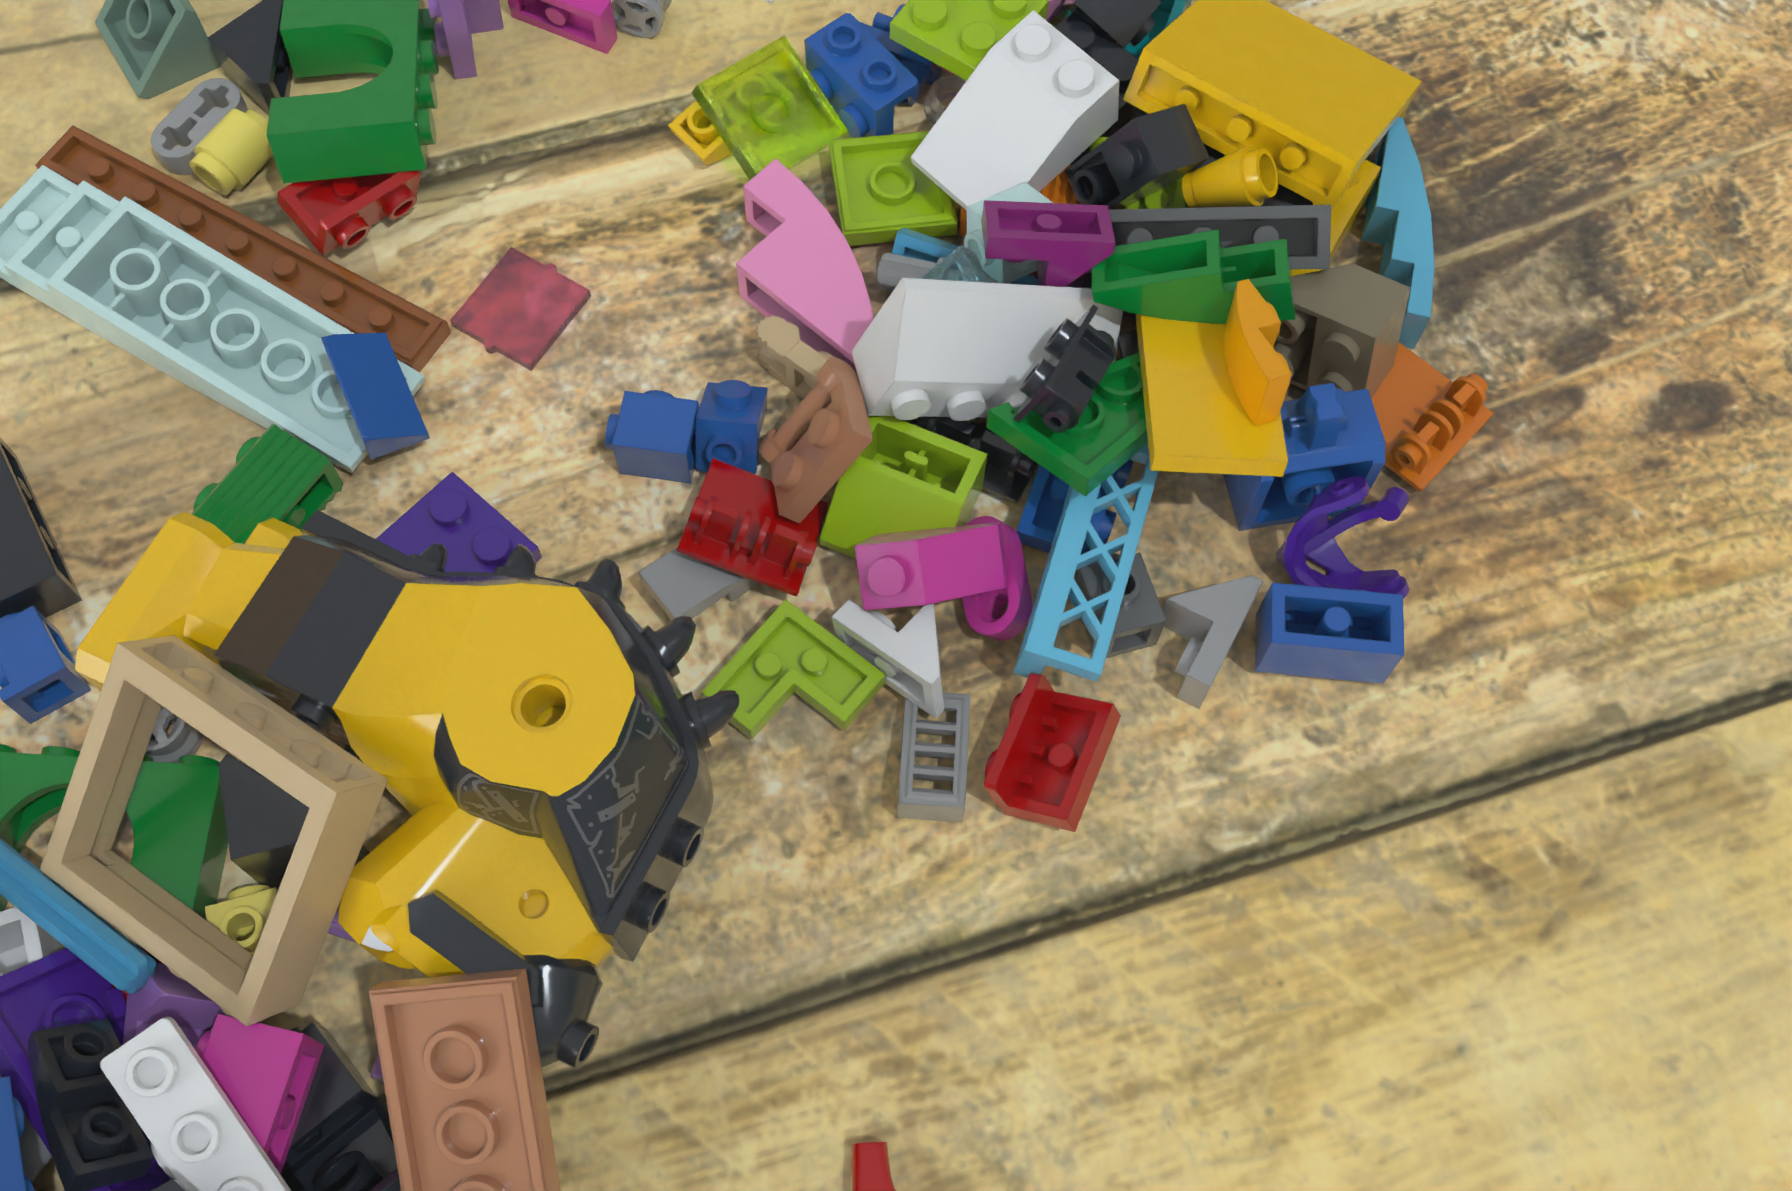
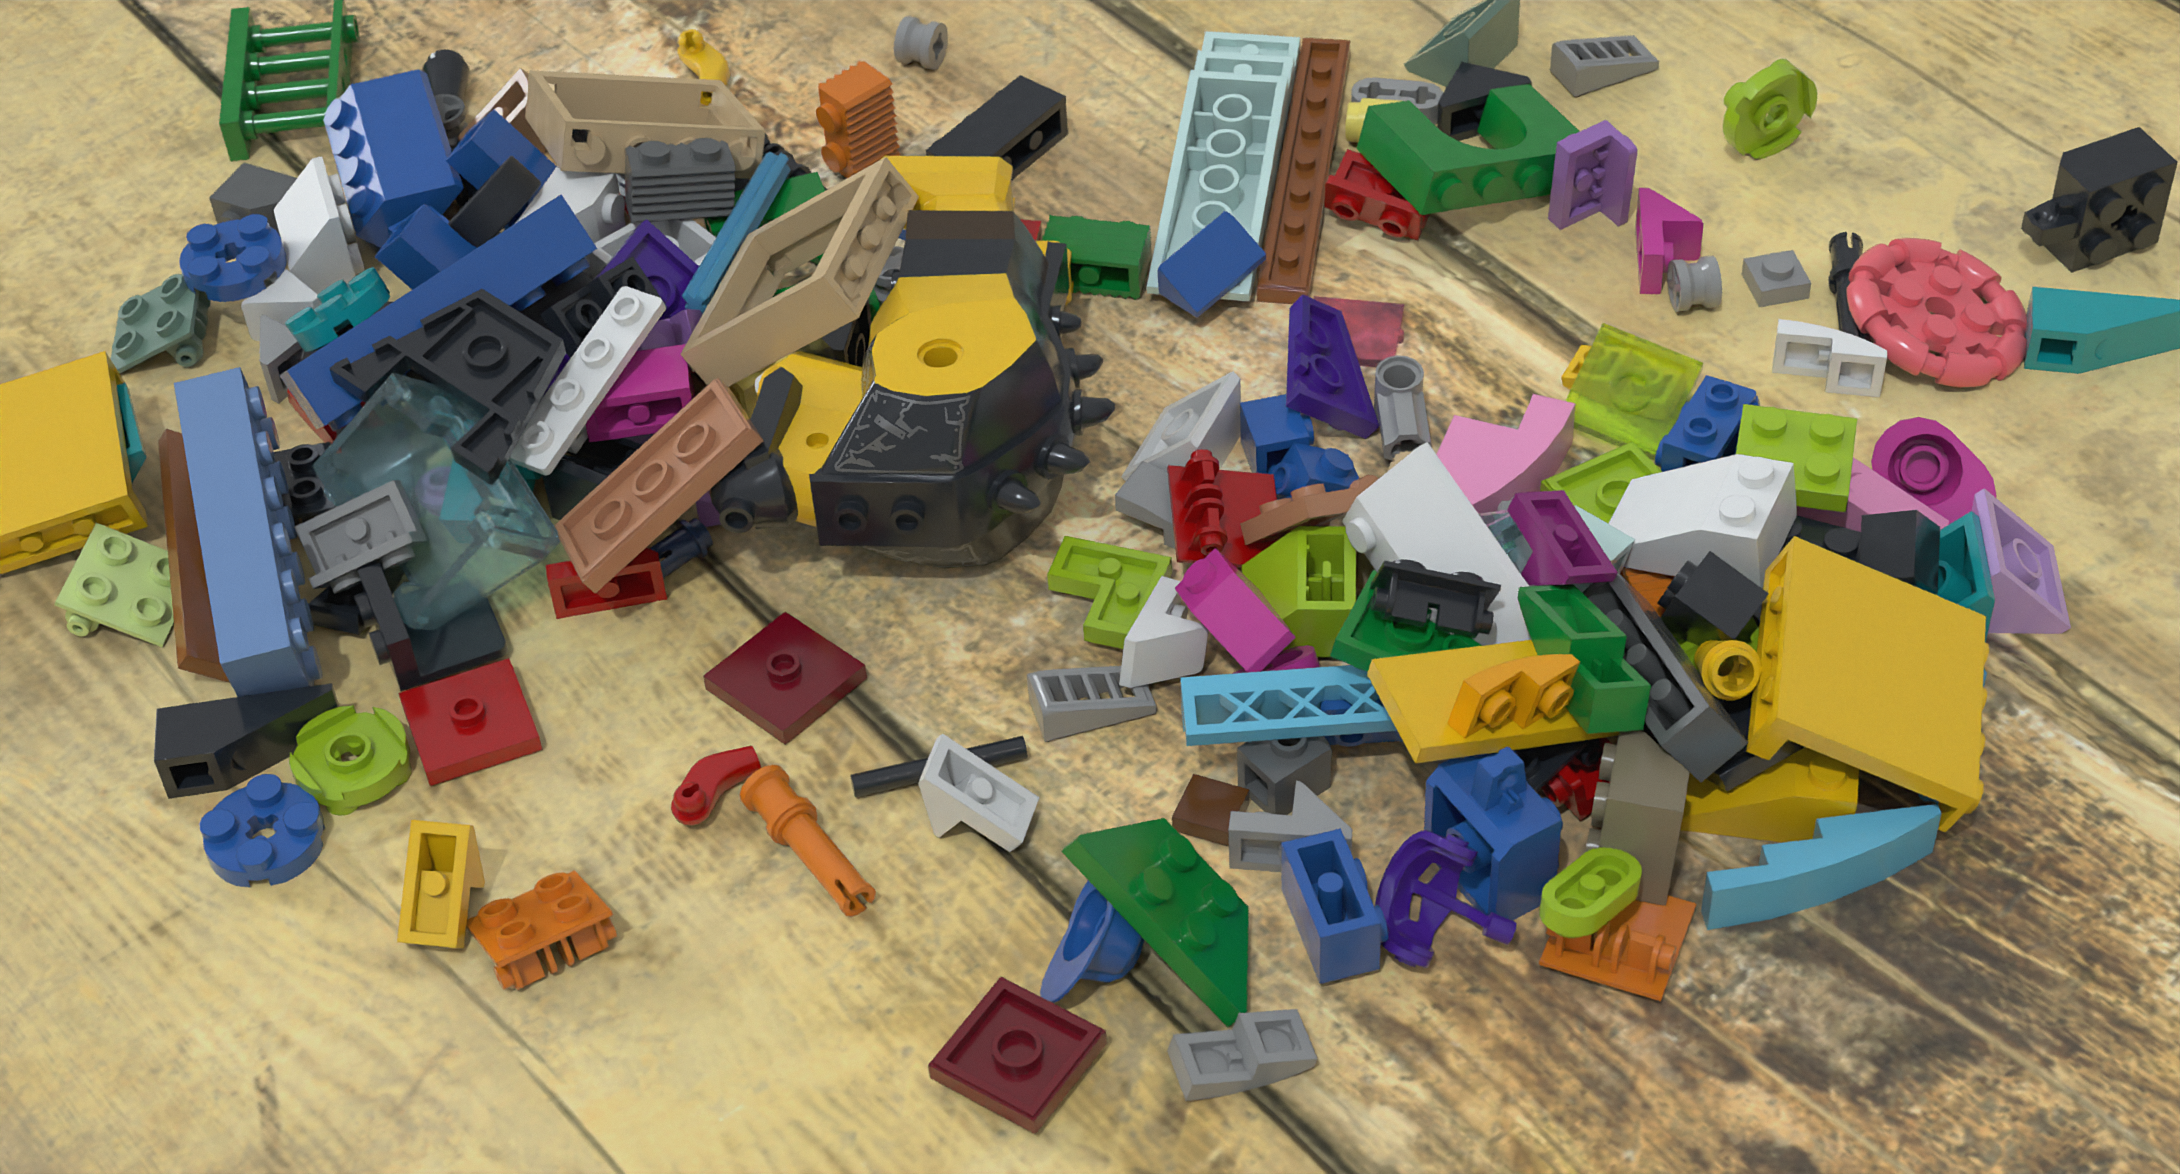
camera: 75 degrees right, 20 degrees down
dark purple wing [376,472,542,573] -> none
red bracket [984,673,1121,832] -> none
none -> dark red plate [703,611,867,745]
none -> orange pin [739,765,876,917]
none -> black bar [850,736,1028,798]
none -> white slope [918,734,1039,852]
none -> dark red plate [928,977,1107,1135]
none -> blue piece [1040,881,1144,1003]
none -> green wing [1061,818,1249,1028]
none -> white slope [1121,371,1241,481]
none -> light grey slope [1167,1009,1318,1101]
none -> reddish brown tile [1172,774,1250,846]
none -> dark purple wing [1286,295,1379,439]
none -> light grey piece [1374,355,1431,460]
none -> lime plate [1539,847,1642,938]

